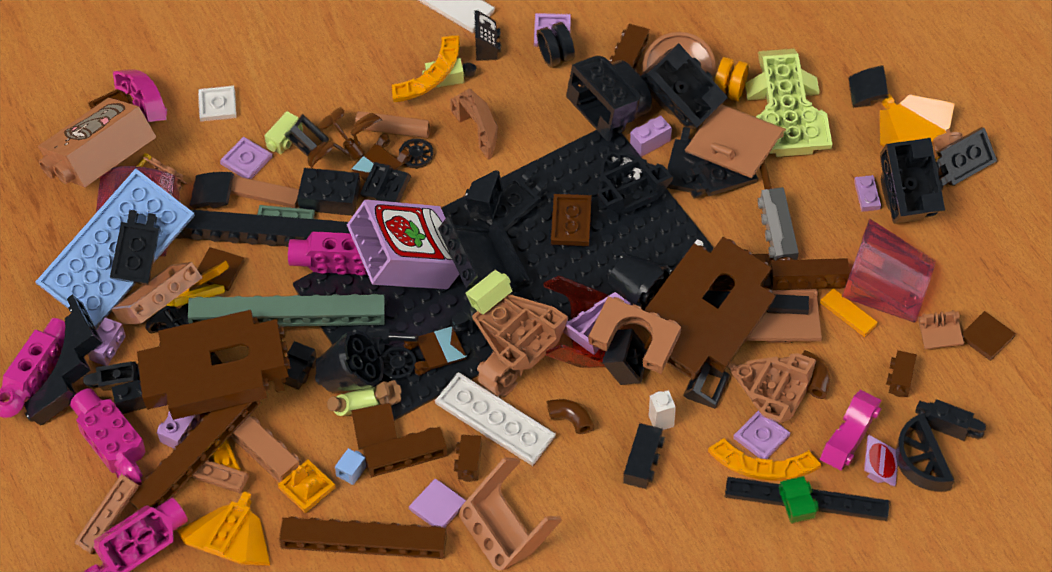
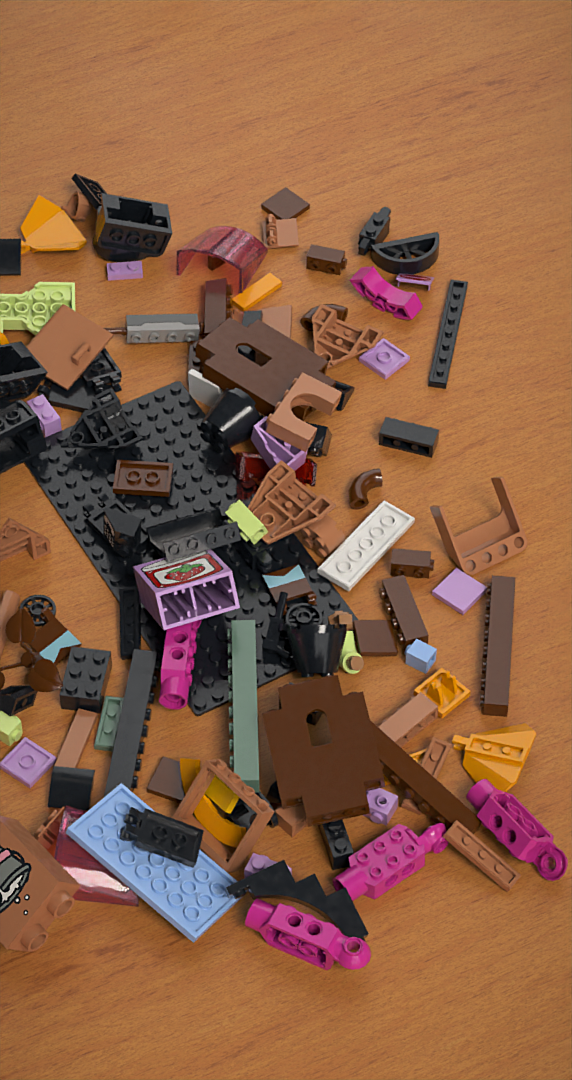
camera: 90 degrees left, 5 degrees down
black hinge [83,361,140,391] -> none
black slope [360,162,411,203] -> none
white brick [649,390,676,430] -> none
light orange tile [708,438,822,481] -> none
green brick [779,476,818,523] -> none

